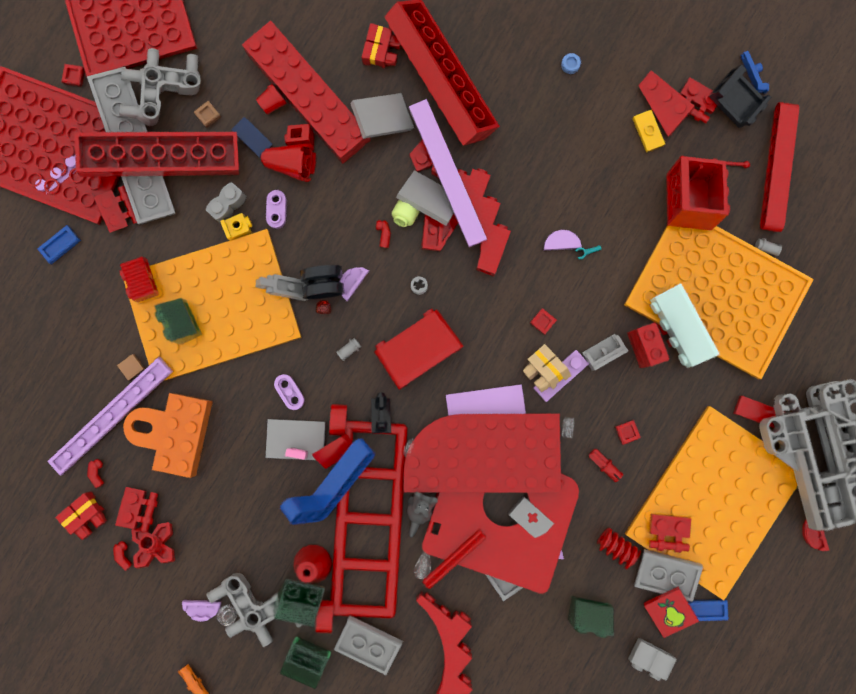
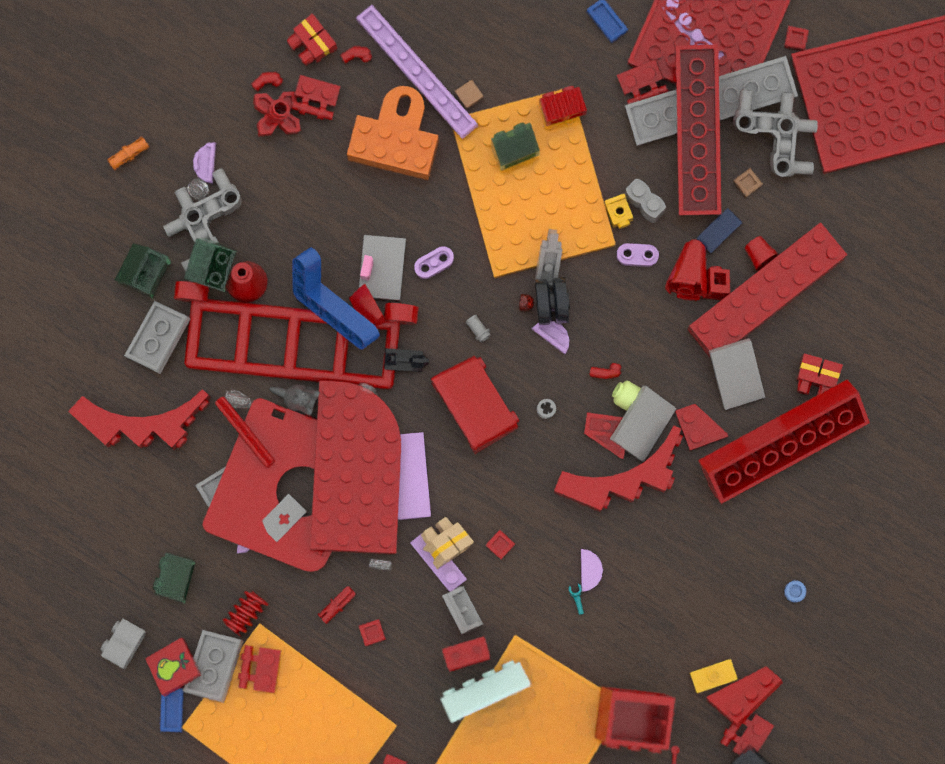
camera: 95 degrees right, 5 degrees down
lavender tile [409,99,487,247] -> none

